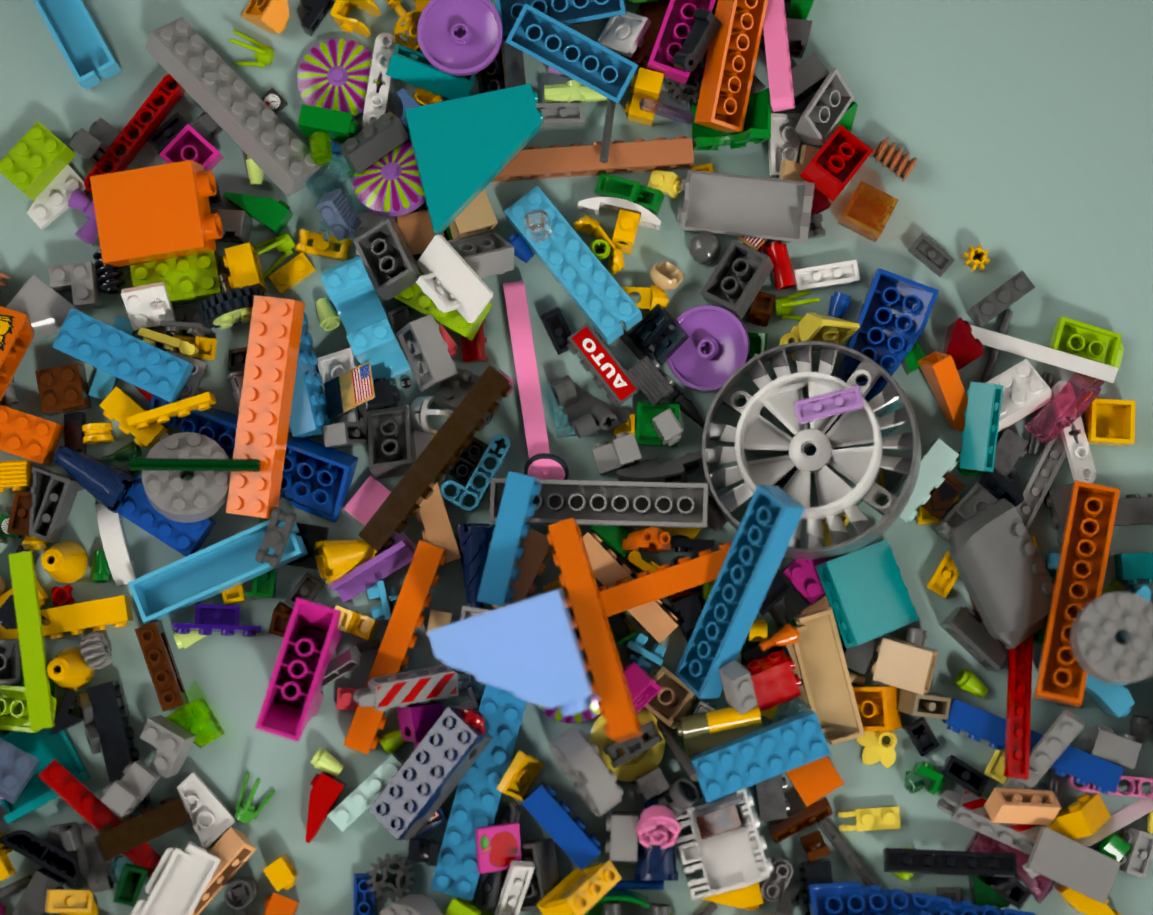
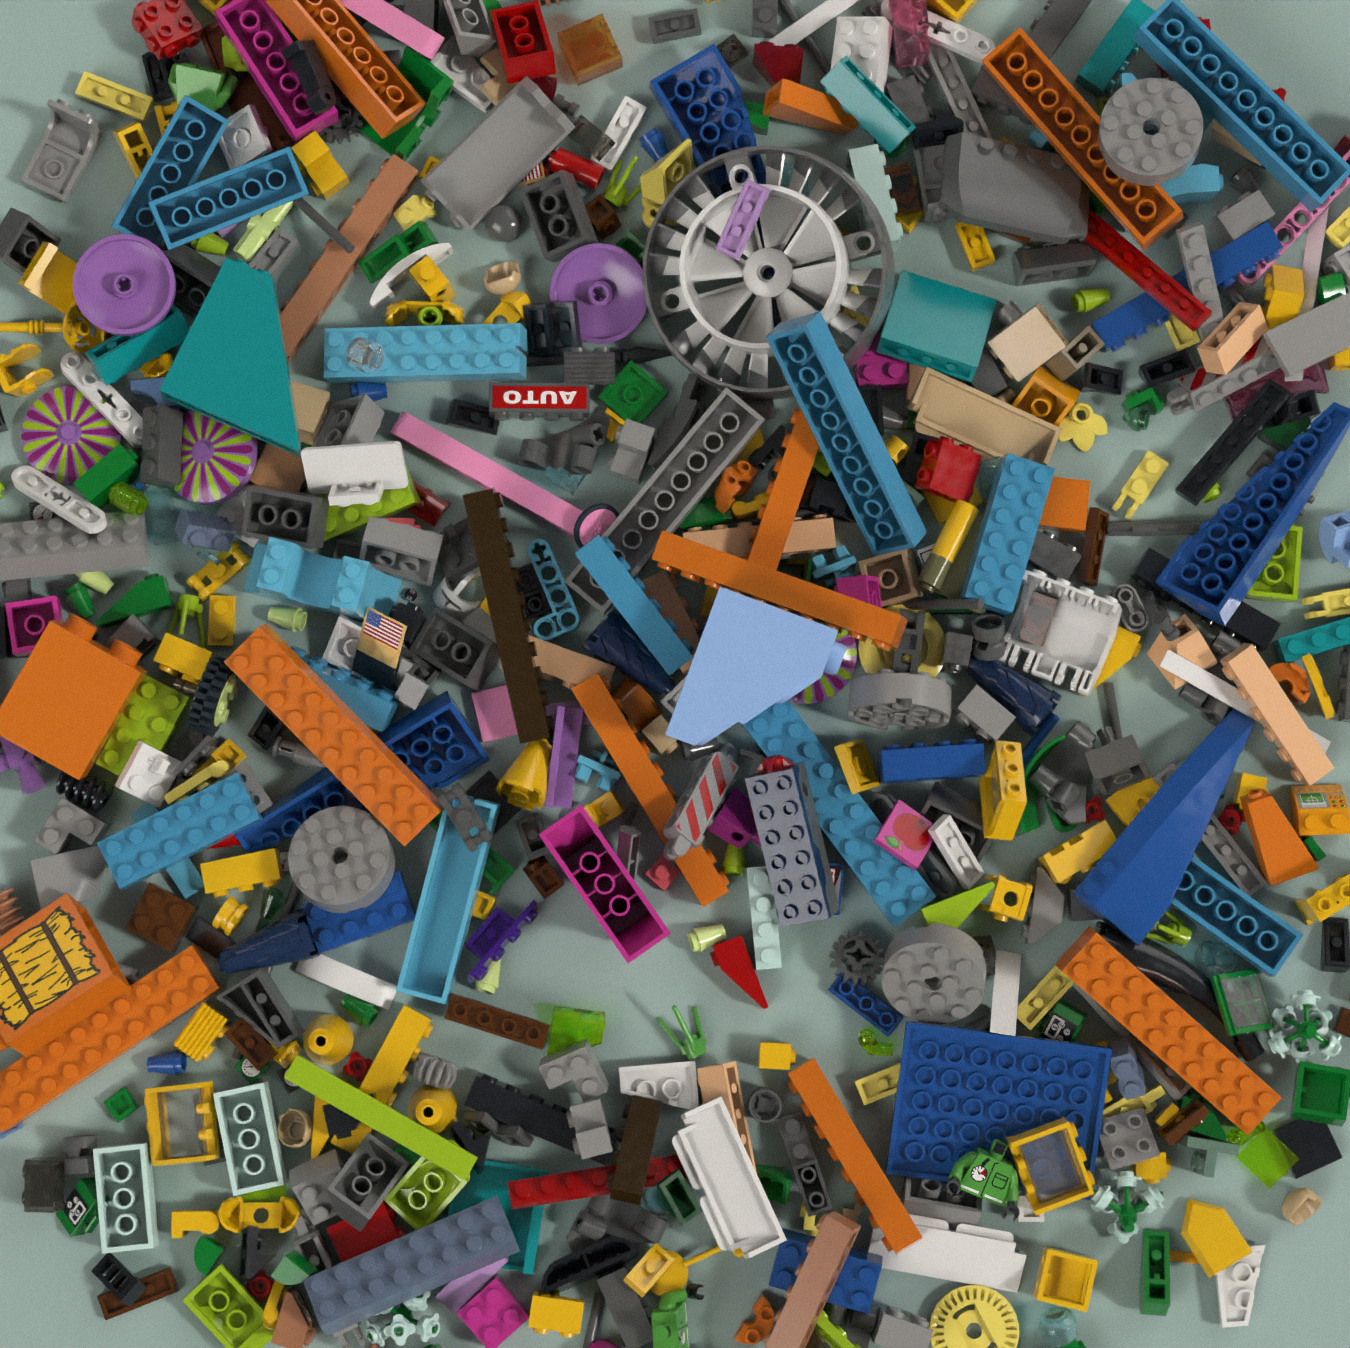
camera: 55 degrees left, 0 degrees up
yellow plate [126,392,217,430] -> none
dark green axle [129,458,261,471] -> none
black slope [407,837,439,866] -> none
bright pink cone [636,806,681,849] -> none
axle [639,98,695,124] -> none
light grey brick [651,409,684,447] -> none
light grey brick [719,660,758,714] -> none
orange cone [759,623,799,652] -> none
reddish brown bracket [800,831,831,862] -> none
none -> white piece [11,466,107,534]
none -> green cone [63,582,96,620]
none -> lime cone [191,233,230,256]
none -> clear smoke tile [567,115,615,161]
none -> orange cylinder [610,676,663,731]
none -> clear smoke tile [716,34,748,69]

